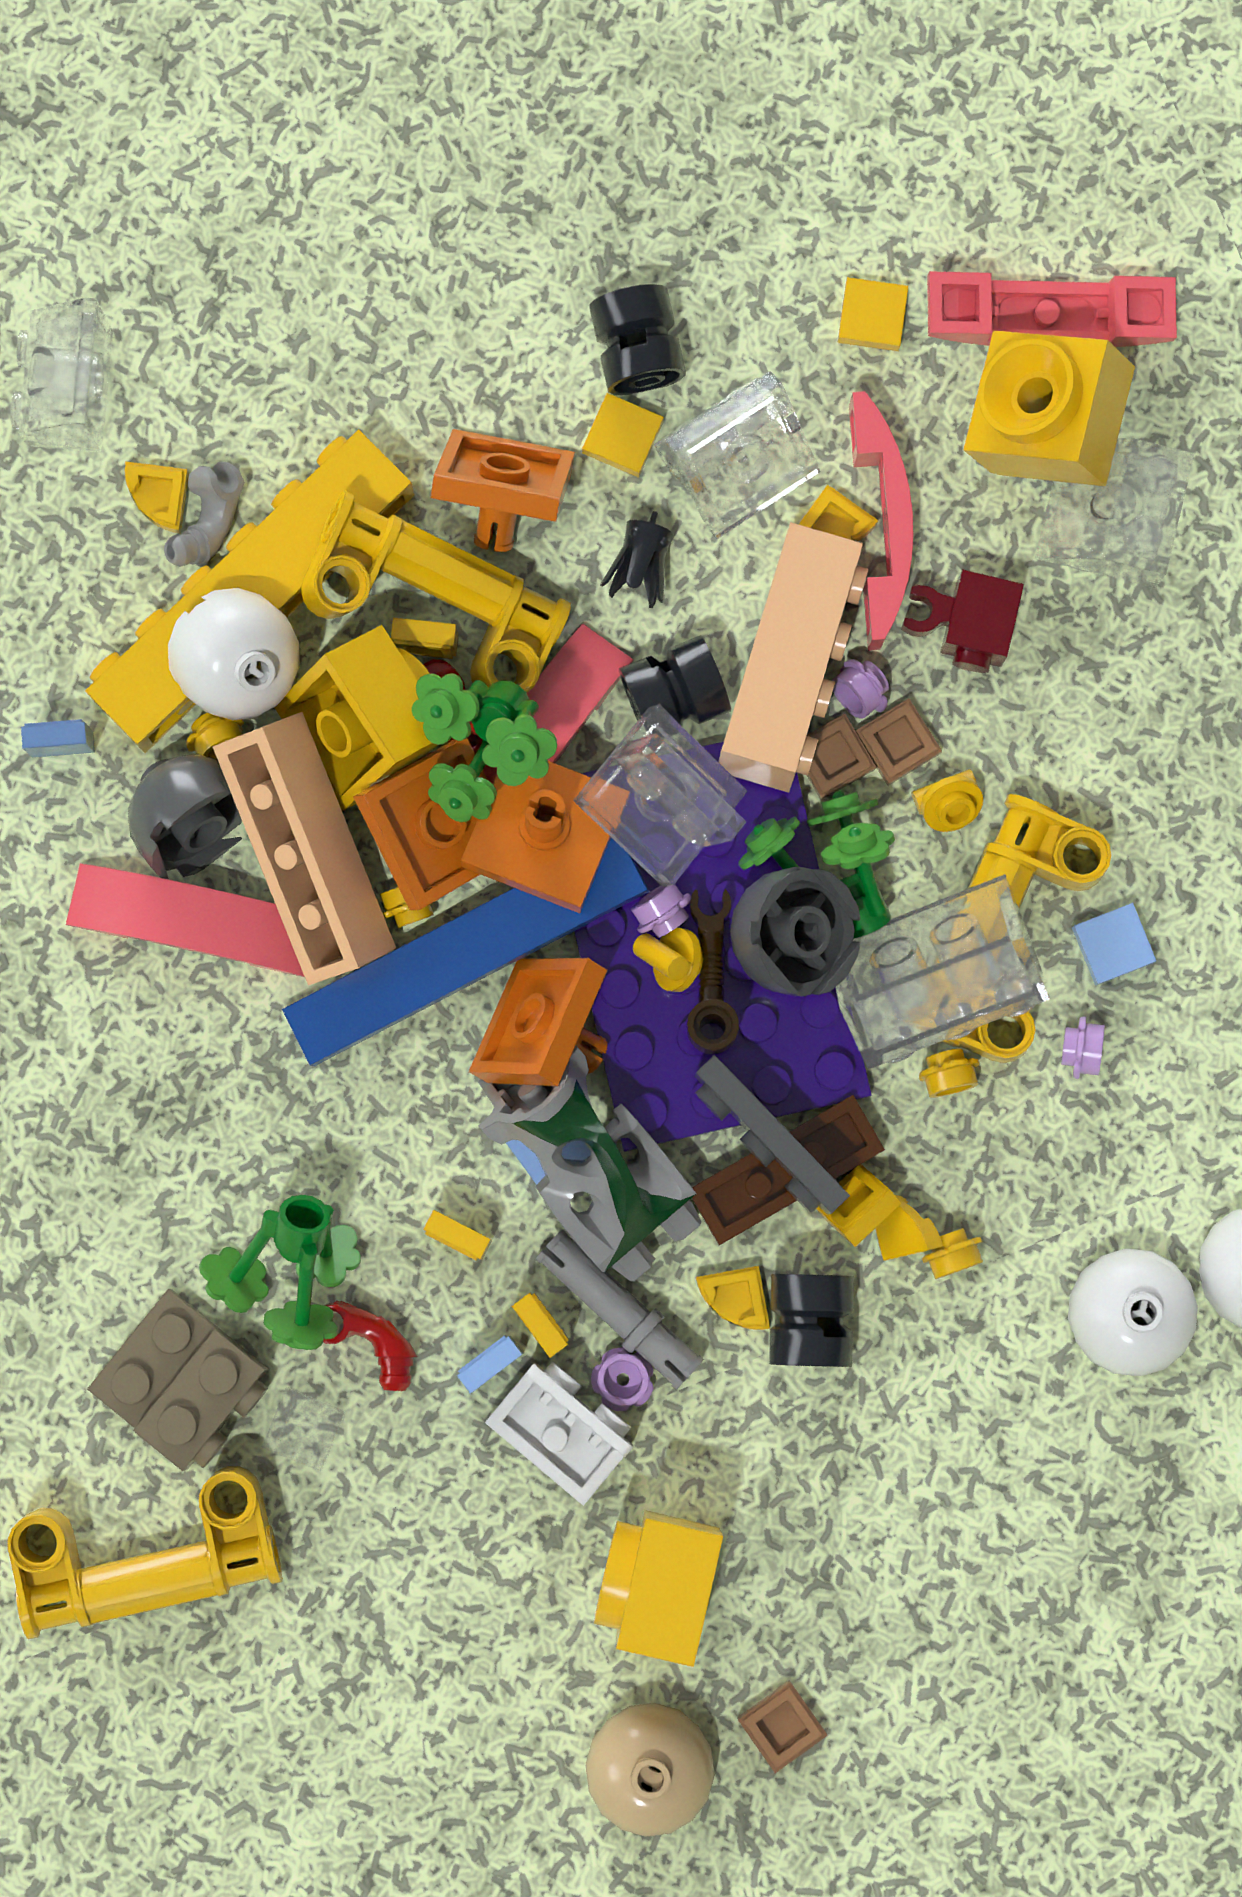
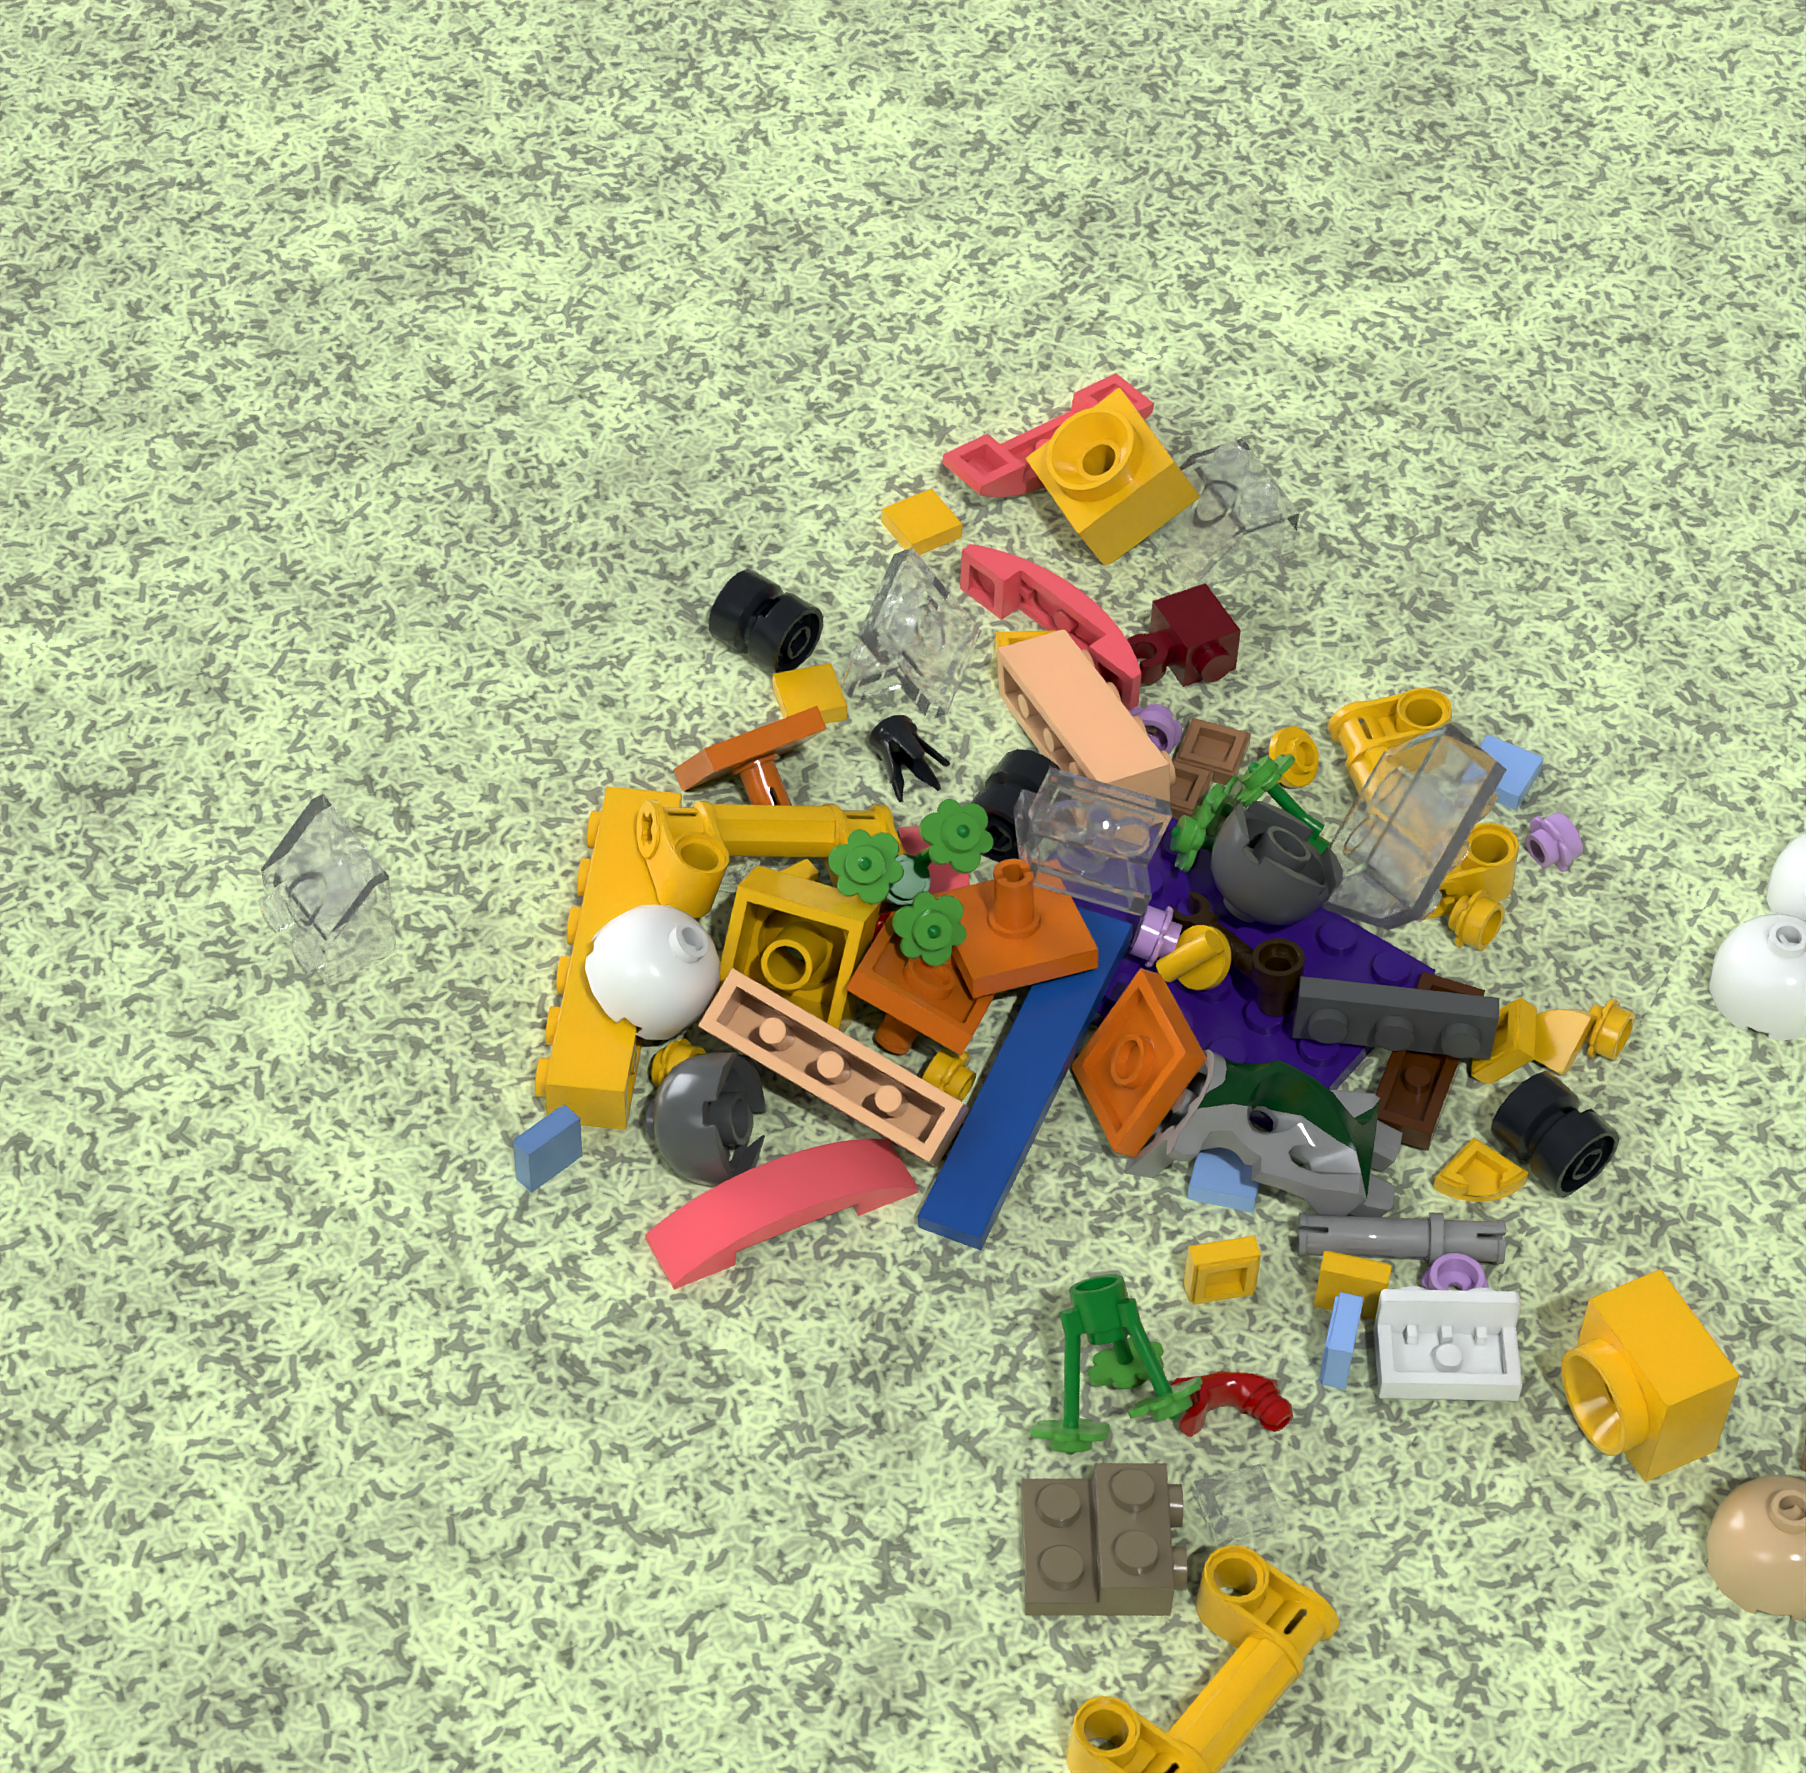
camera: 40 degrees left, 35 degrees down
yellow tile [125,461,189,534] -> none
light grey piece [164,461,244,567] -> none

